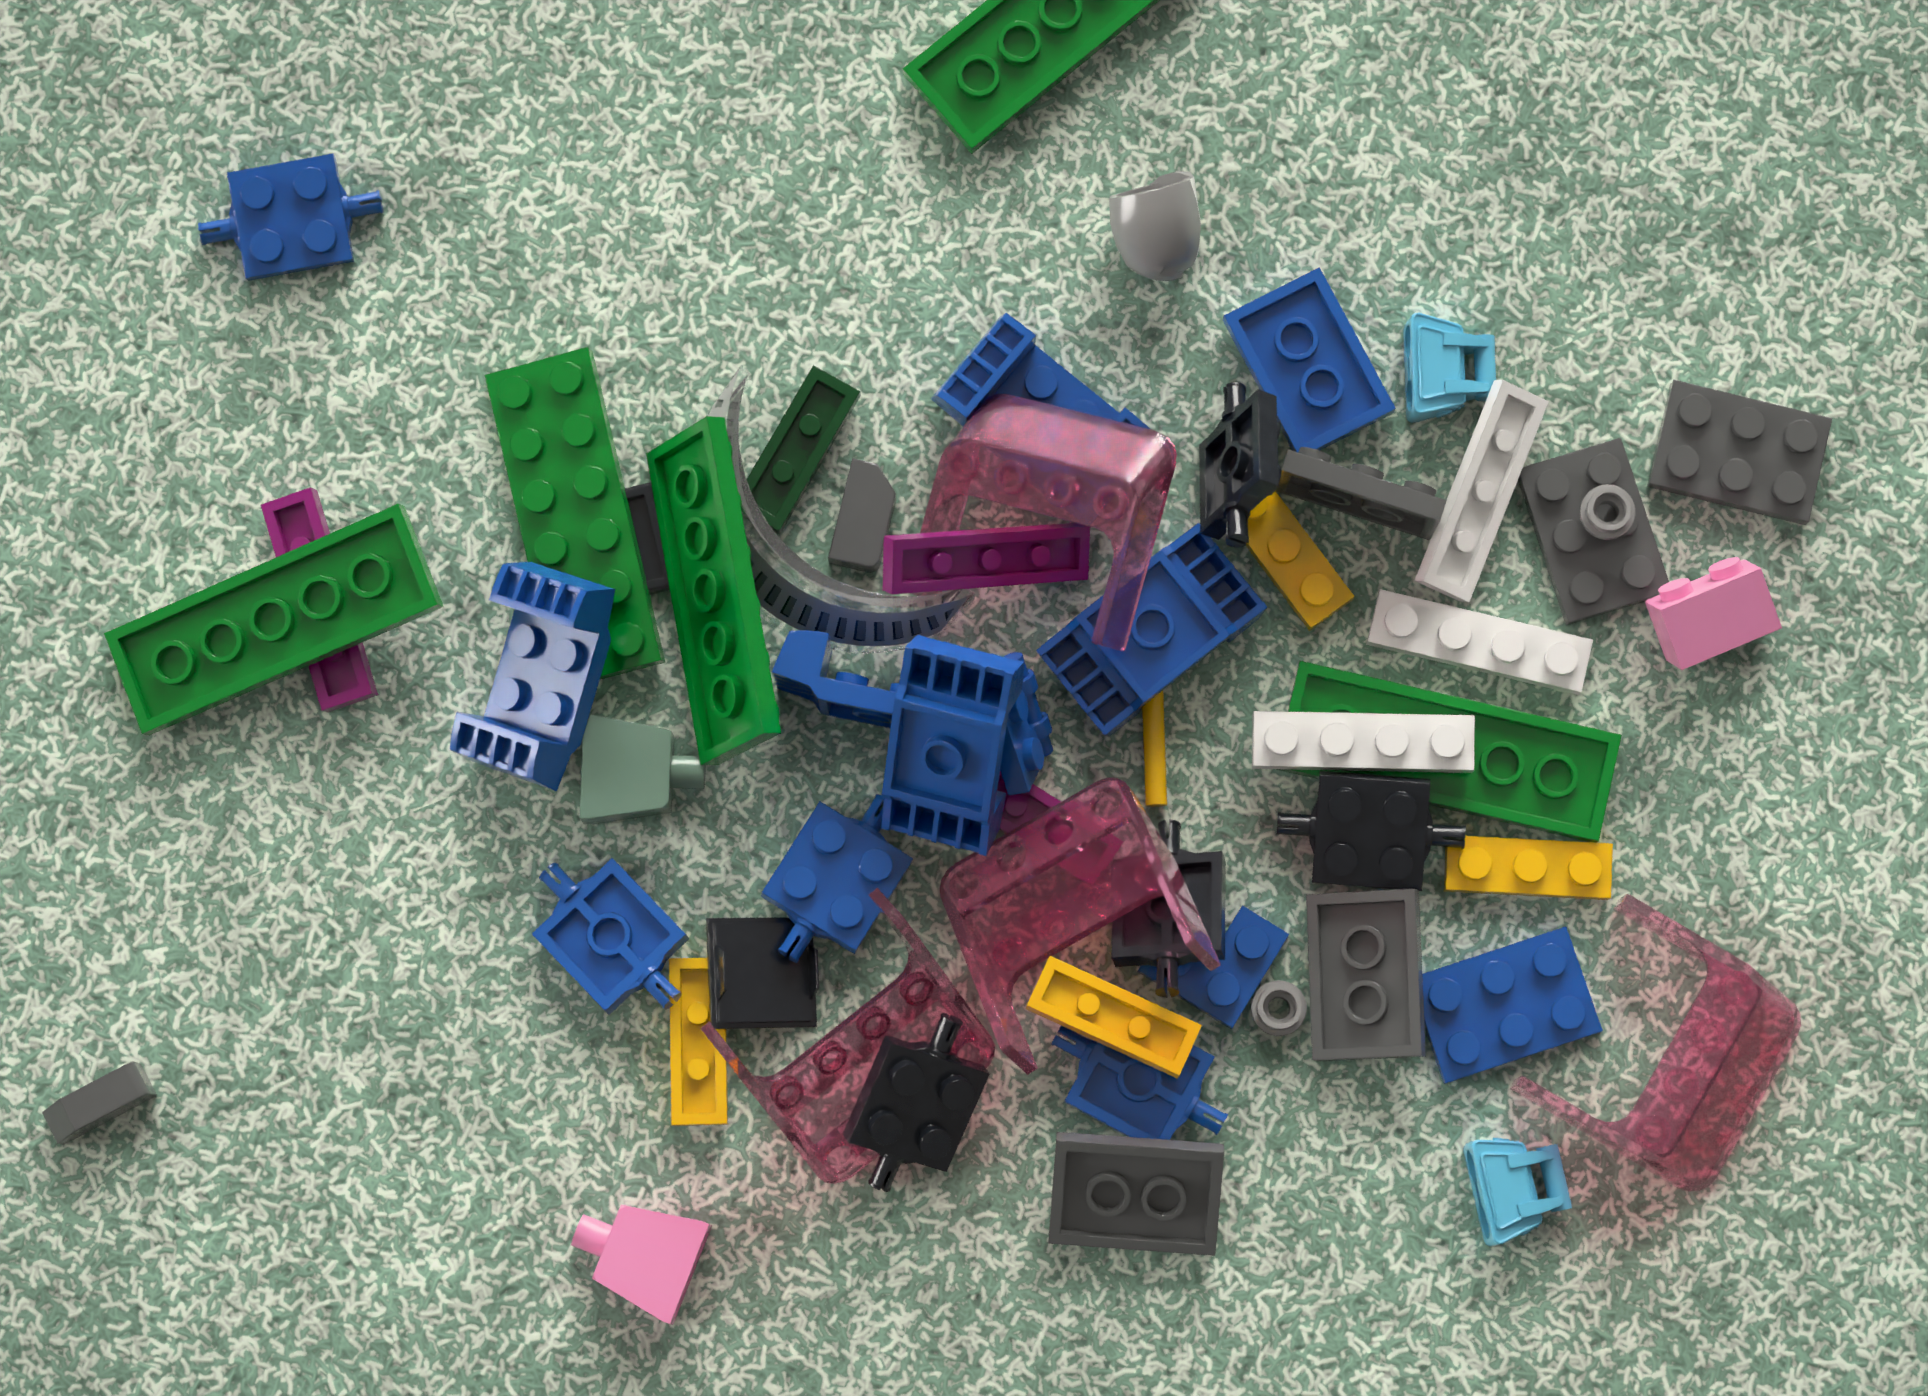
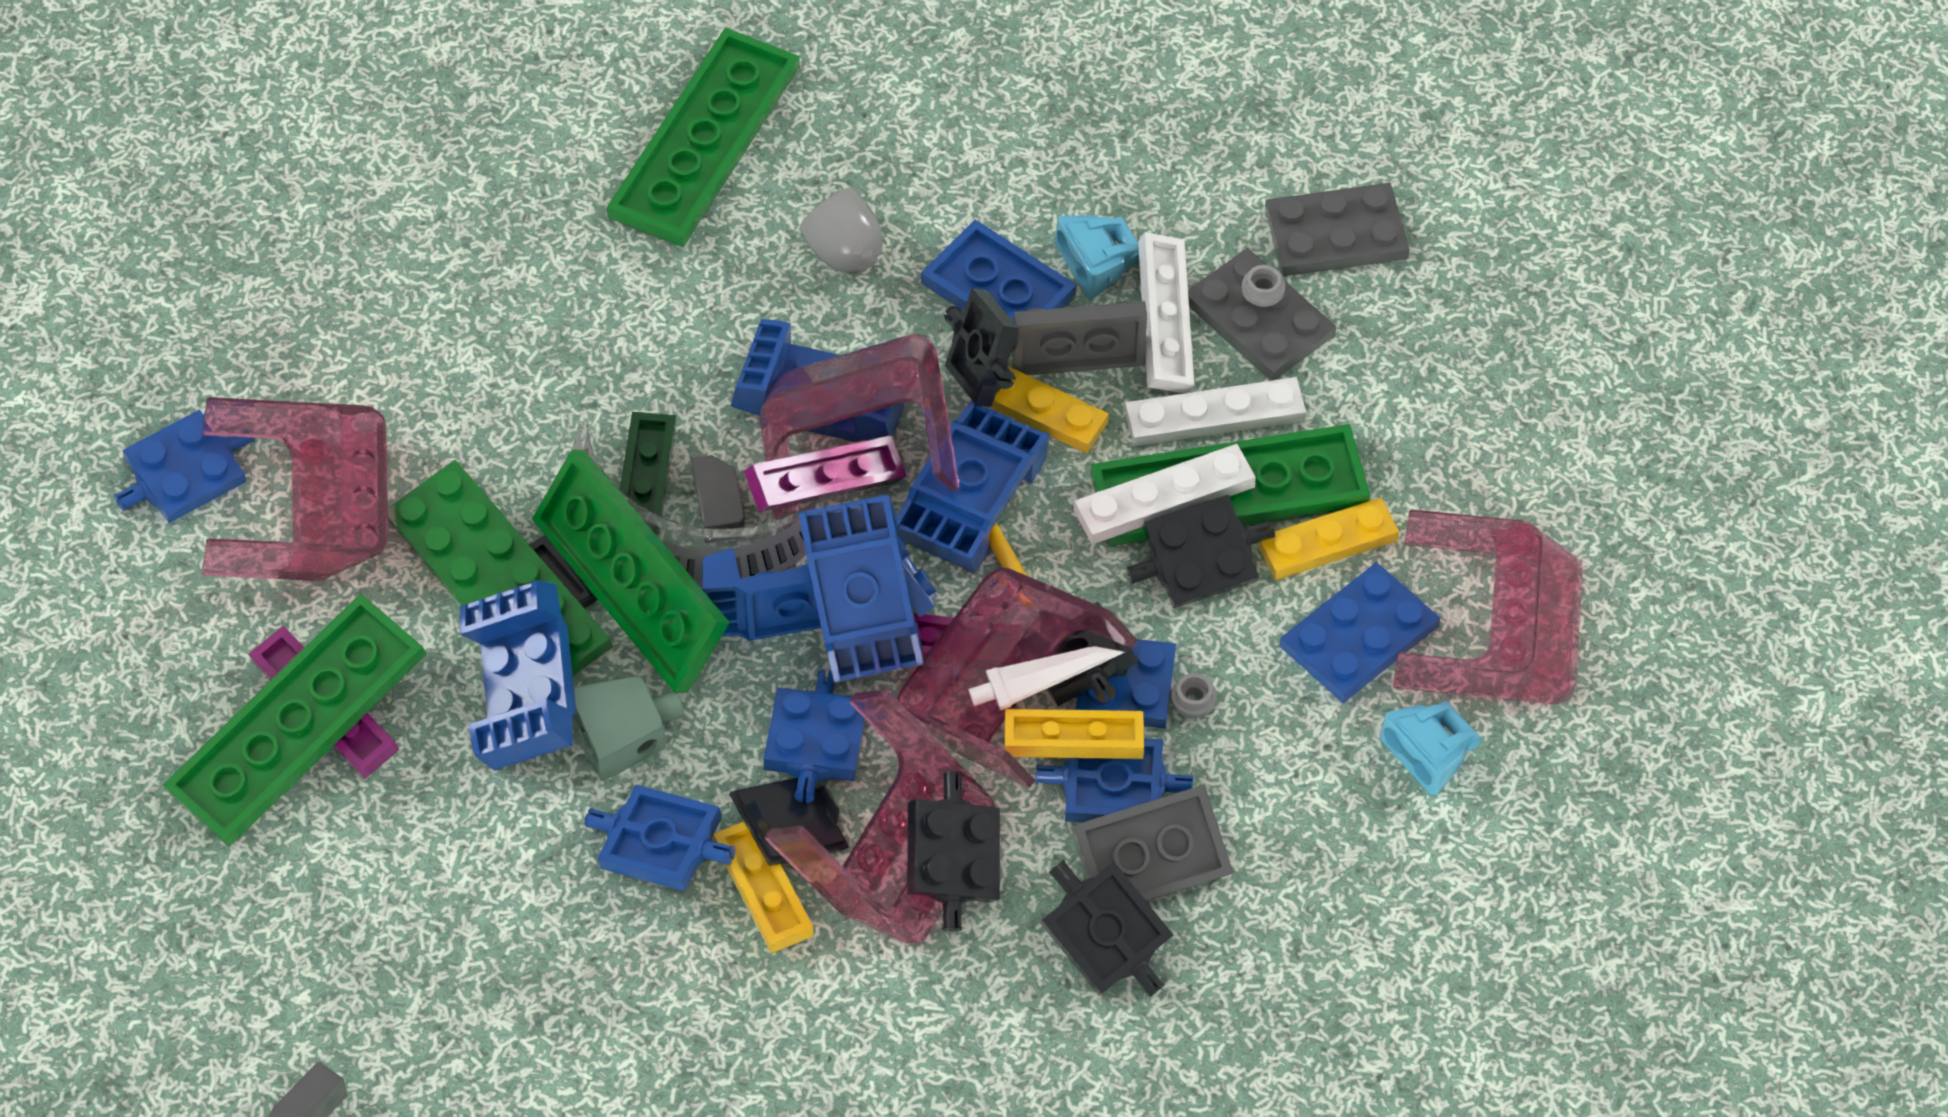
camera: 25 degrees left, 25 degrees down
bright pink torso [571,1205,712,1325] -> none
dark grey plate [1306,889,1426,1062] -> none
bright pink brick [1645,557,1782,670] -> none
none -> clear pink windscreen [202,397,388,581]
none -> white bar [968,646,1125,710]
none -> black plate [1039,860,1173,997]

